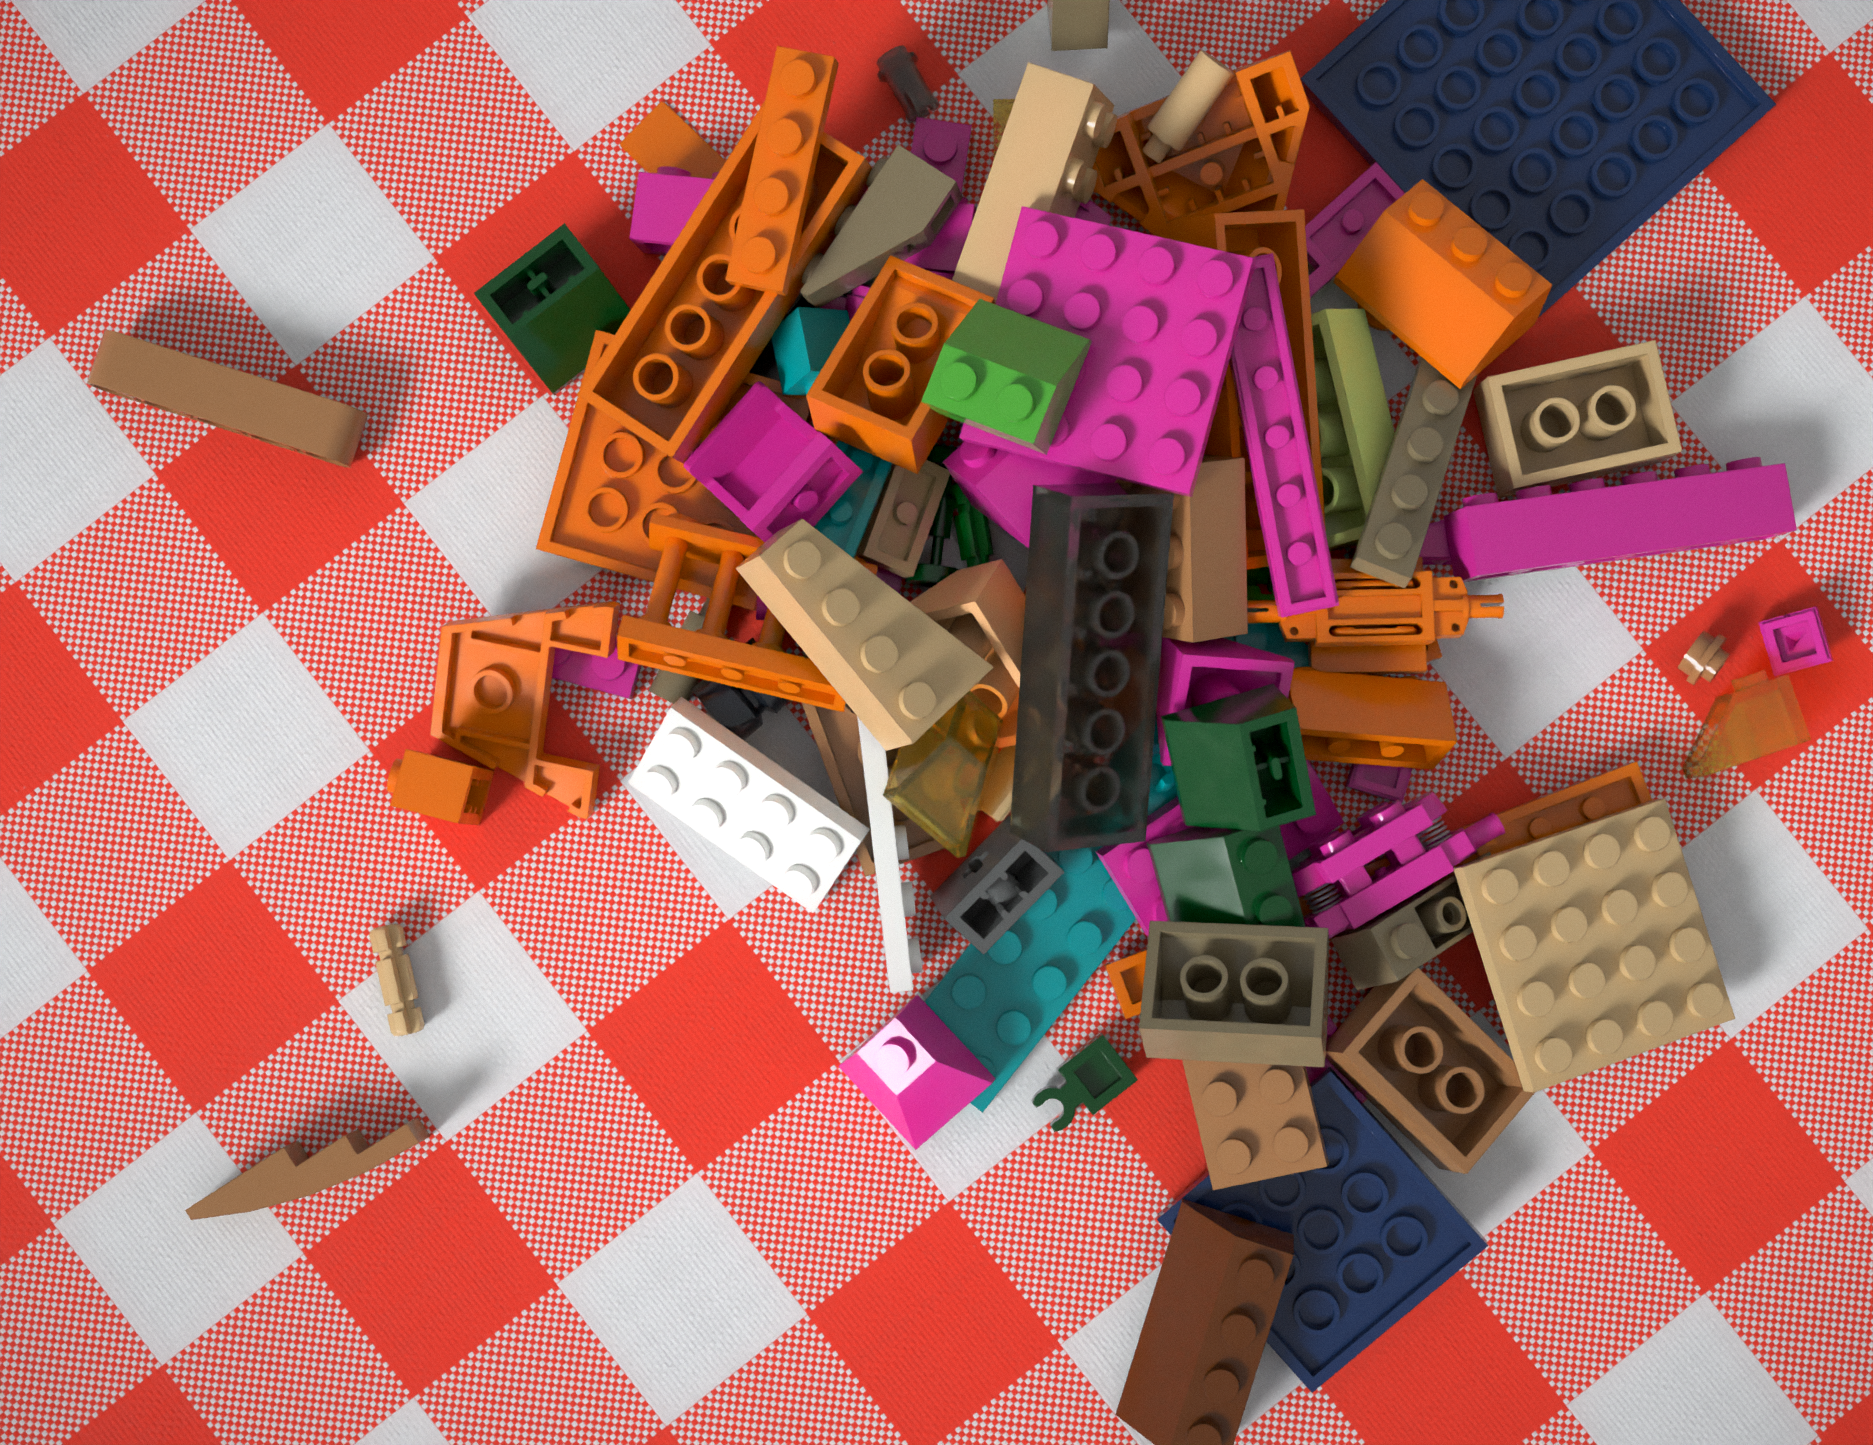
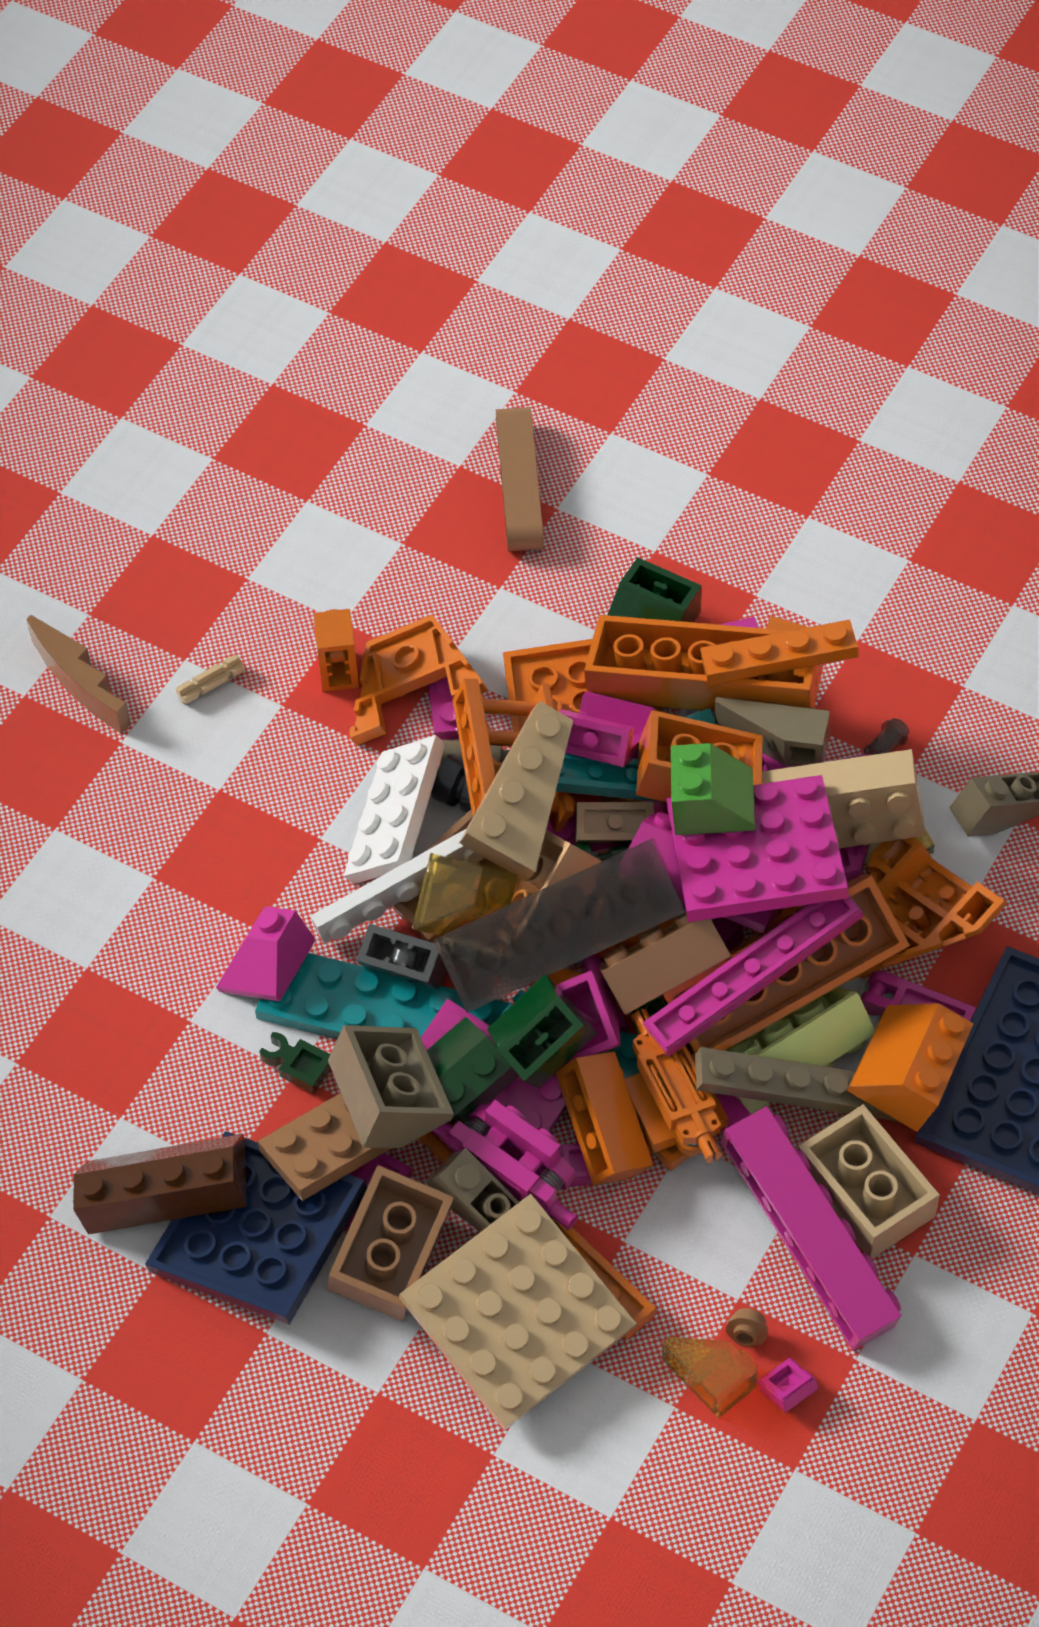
camera: 70 degrees right, 30 degrees down
tan cylinder [1142,50,1234,163] -> none

